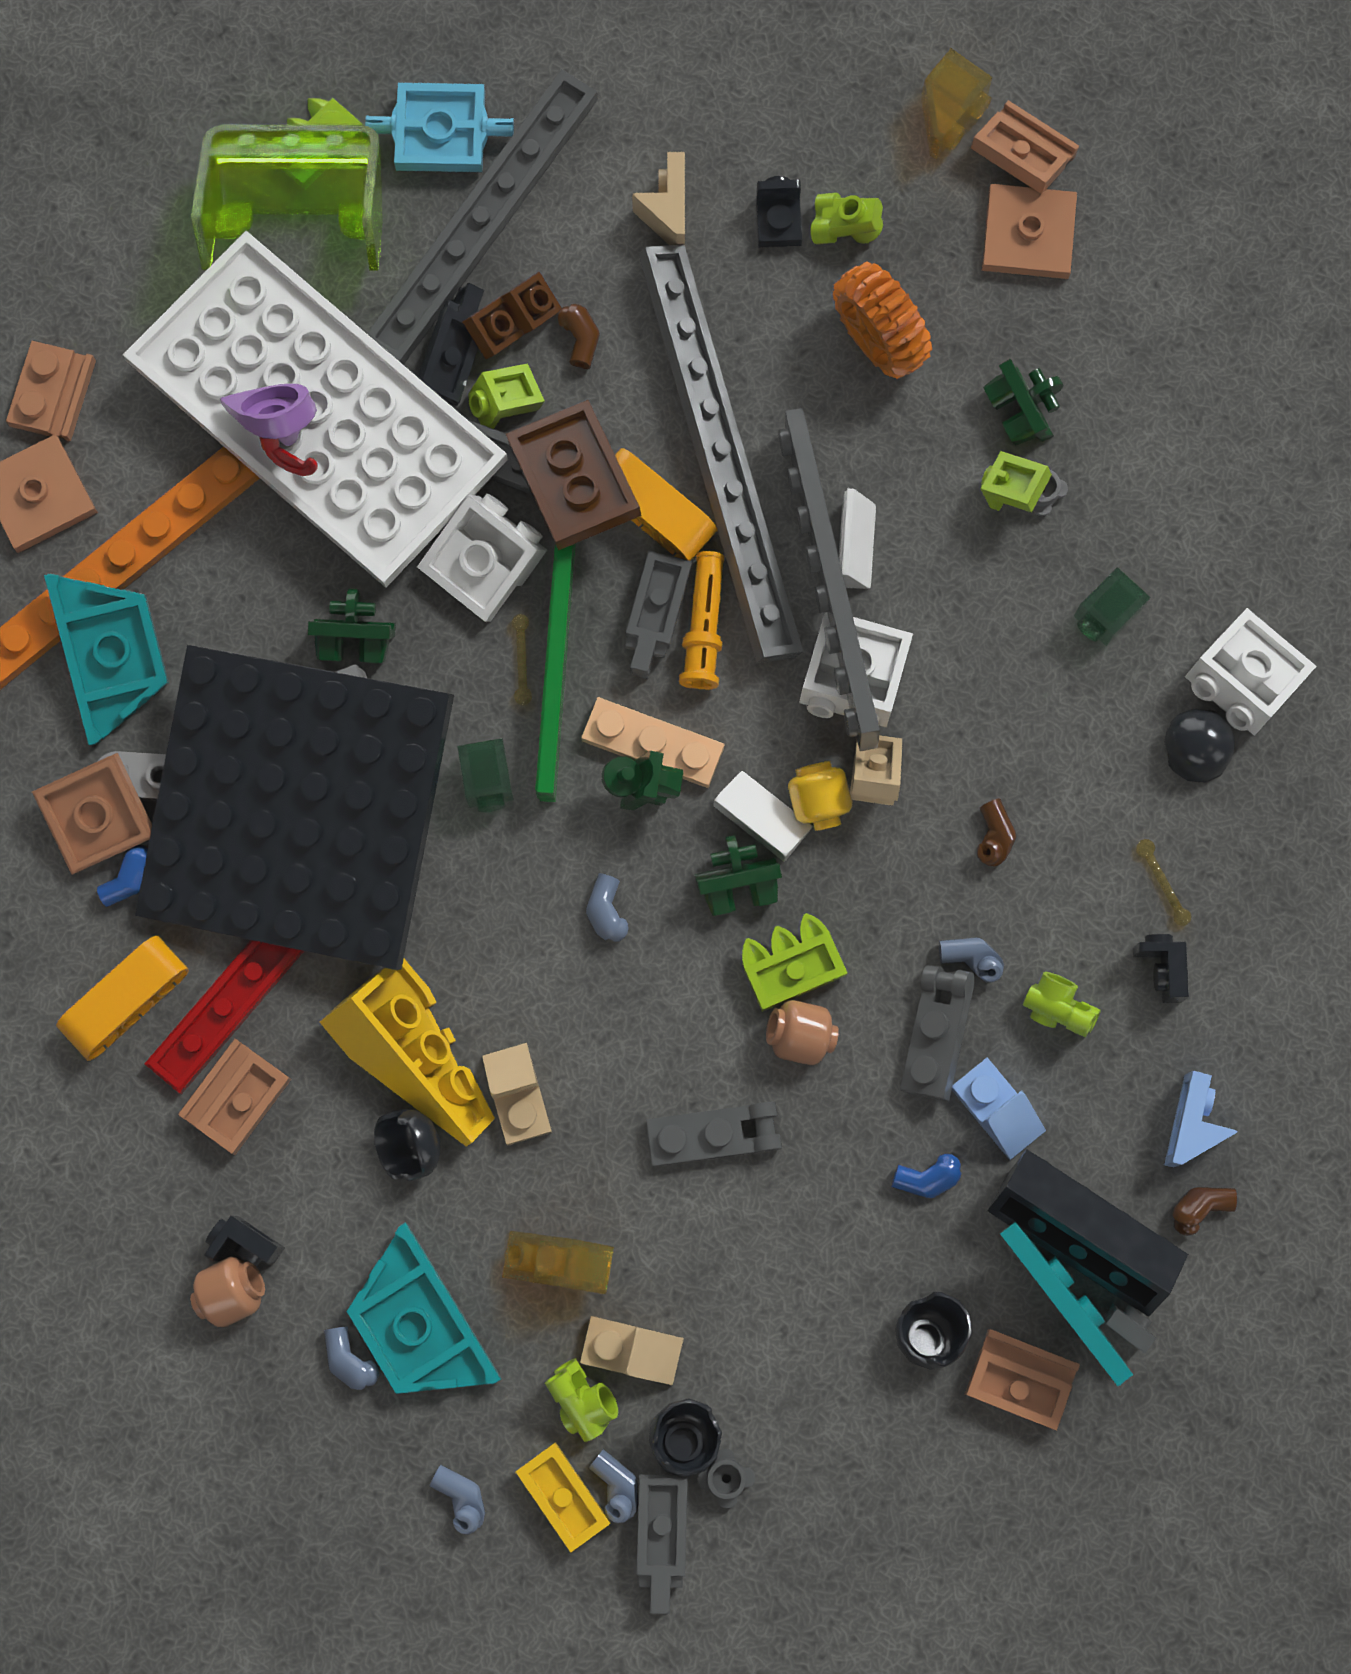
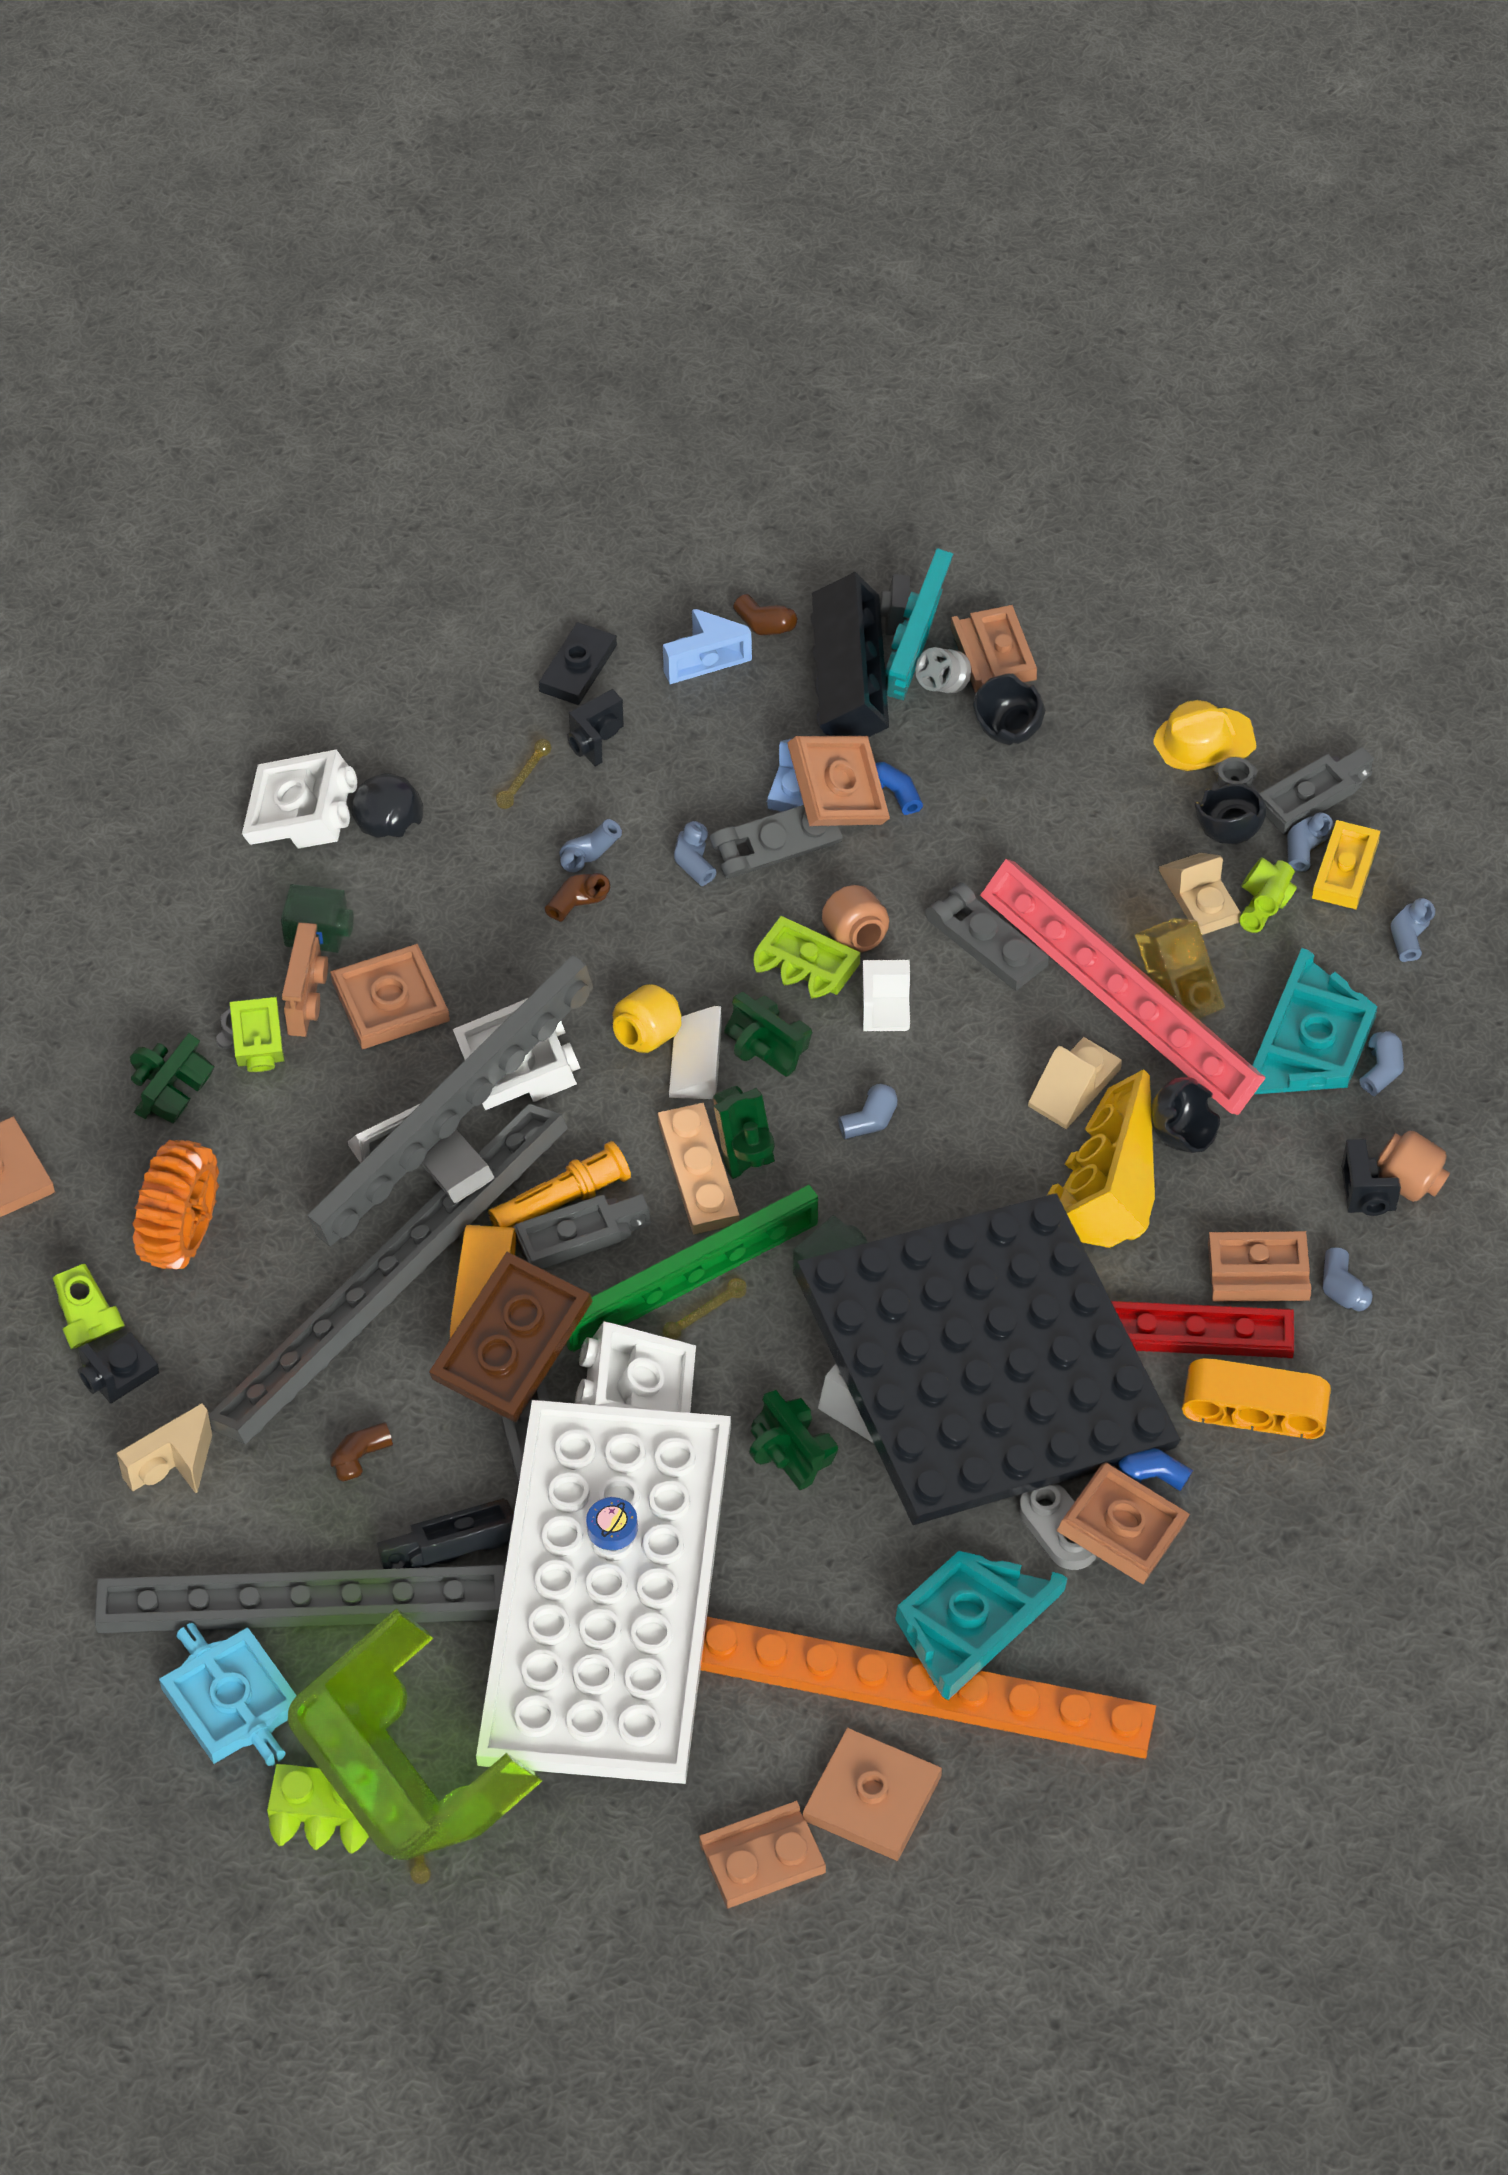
camera: 125 degrees left, 25 degrees down
medium lavender piece [220,384,318,476] -> none
reddish brown slope [462,272,562,359] -> none
lime bracket [468,363,545,429] -> none
tan slope [850,735,902,806] -> none
lime plate [1023,972,1101,1037] -> none
none -> nougat plate [282,923,328,1037]
none -> nougat plate [330,944,450,1050]
none -> light grey tile [421,1129,495,1203]
none -> black plate [539,622,617,705]
none -> sand blue arm [559,819,622,872]
none -> blue tile [586,1497,638,1550]
none -> nougat plate [787,736,890,826]
none -> white panel [863,960,910,1031]
none -> light grey wheel [915,647,971,694]
none -> coral plate [980,859,1266,1115]
none -> yellow piece [1153,700,1257,771]
none -> sand blue arm [1322,1248,1373,1312]

